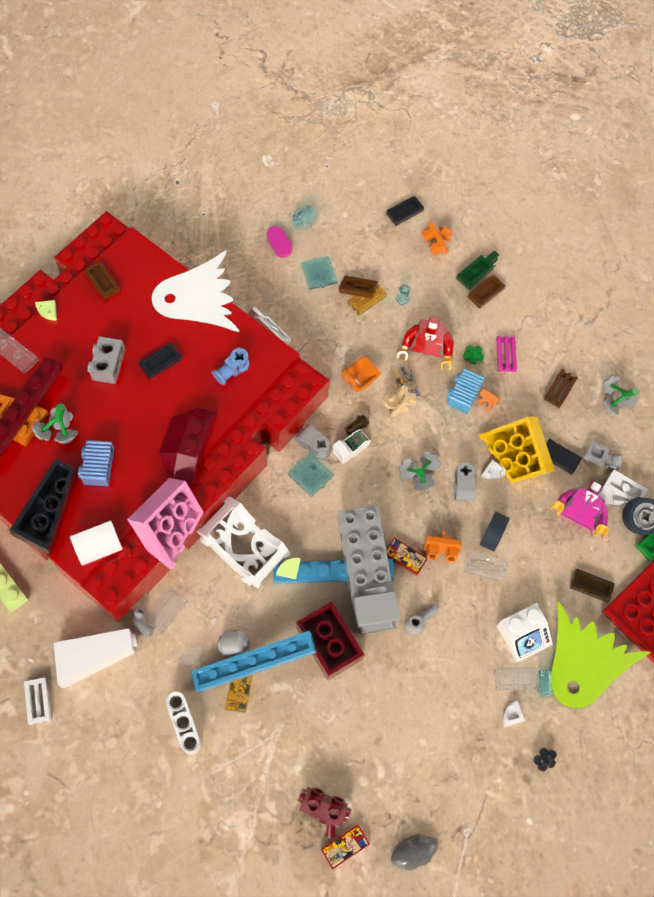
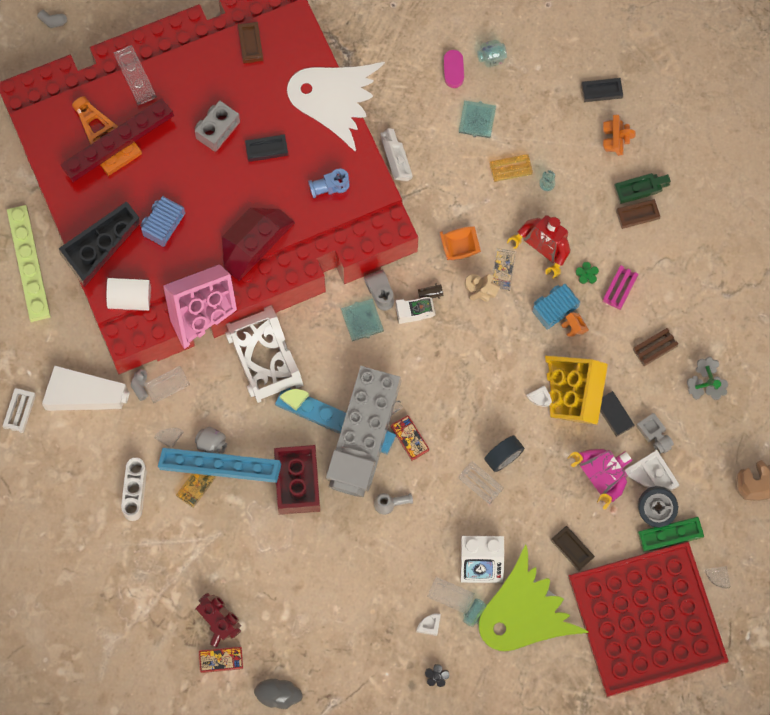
camera: 30 degrees right, 5 degrees up
light grey plant [32,404,78,443] -> none
yellowish green tile [35,300,57,320] -> none
reddish brown tile [338,276,379,299] -> none
light grey plant [399,451,441,492] -> none
orange hips [423,530,462,563] -> none
light grey piece [454,462,476,501] -> none

